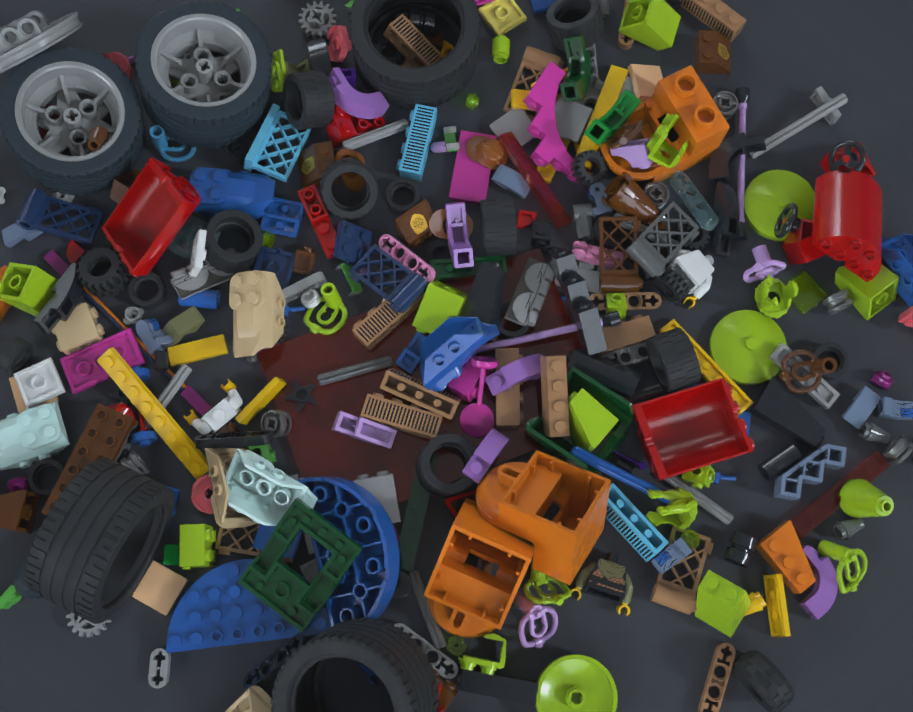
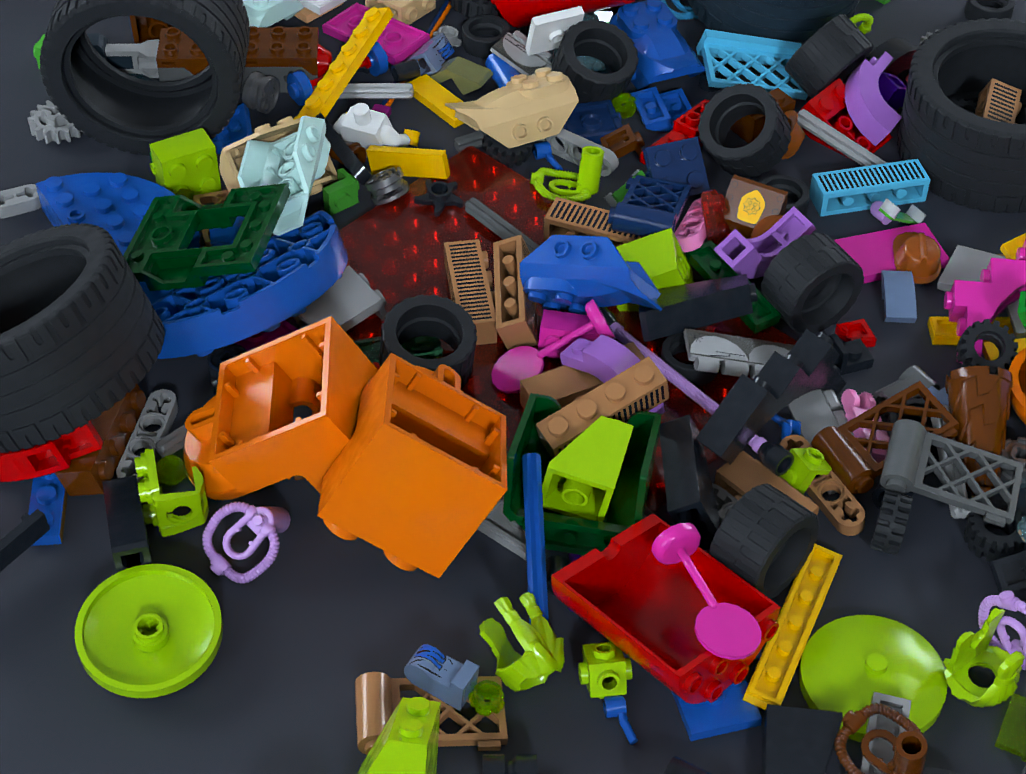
camera: 65 degrees right, 30 degrees down
light nougat tile [132,560,189,616] -> none
white tile [301,289,321,309] -> none
lavender slope [332,411,397,449] -> none
medium lavender arch [462,428,510,484] -> none
clear neon green plate [465,92,479,110] -> none
clear red tile [497,131,572,229] -> none
lime piece [523,553,571,606] -> none
torso [570,552,633,616] -> none
medium azure brick [605,483,669,562] -> none
white torso [664,249,714,309] -> none
light grey axle [664,475,734,524] -> none
none -> dark pink piece [651,523,762,660]
none -> clear red plate [701,189,730,246]

